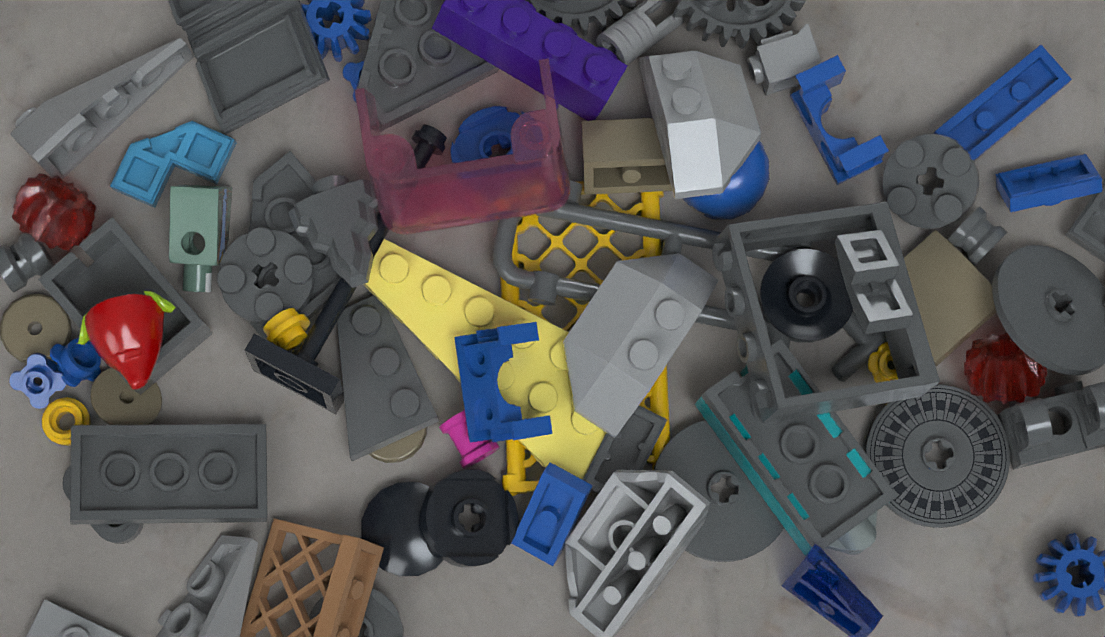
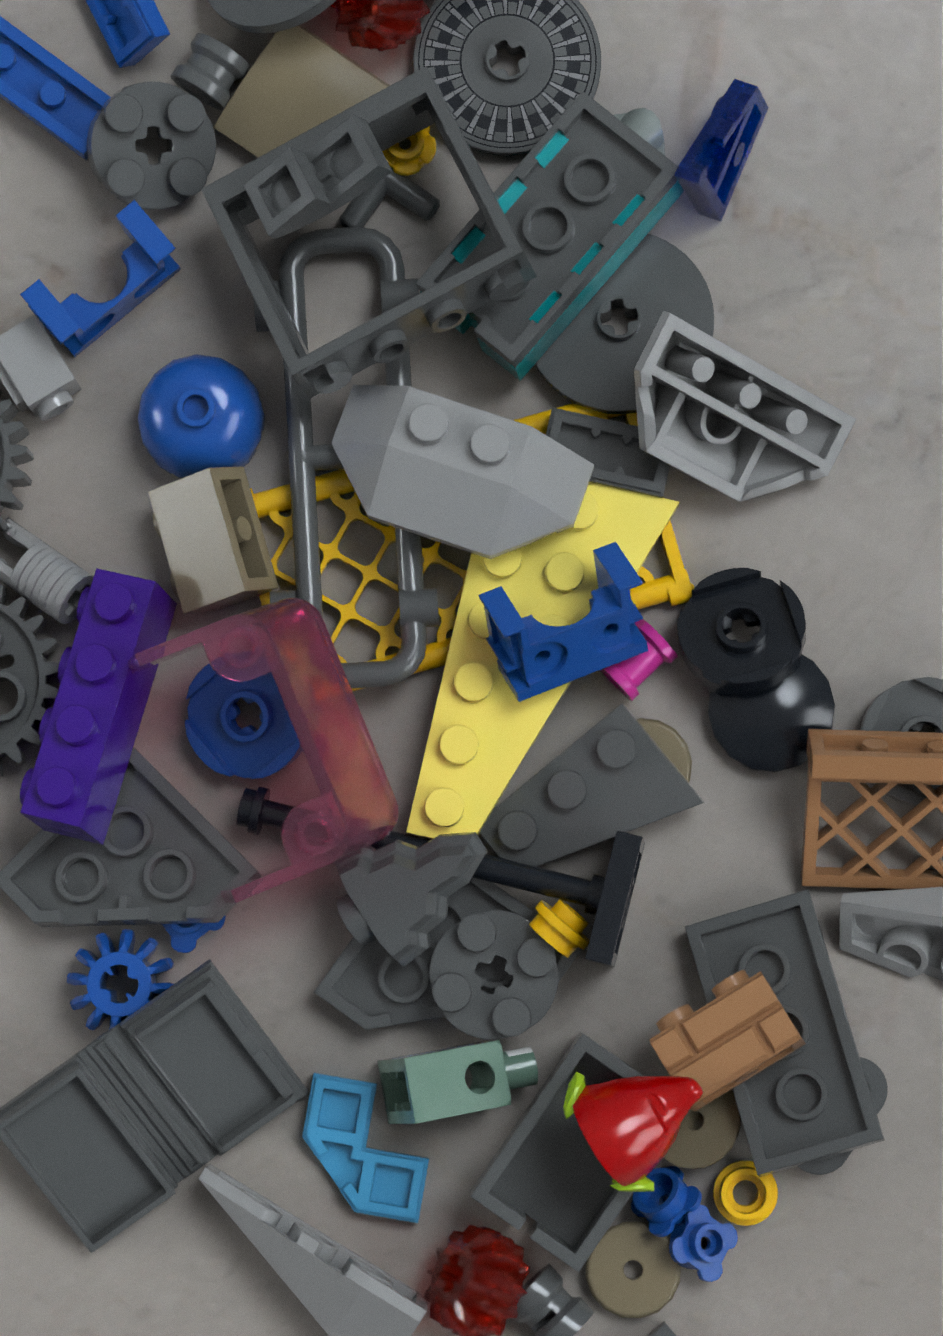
camera: 105 degrees left, 5 degrees up
blue plate [511,462,593,566] -> none
light grey wedge [638,51,761,199] -> none
black dish [760,249,853,342] -> none
none -> medium nougat brick [649,970,806,1112]

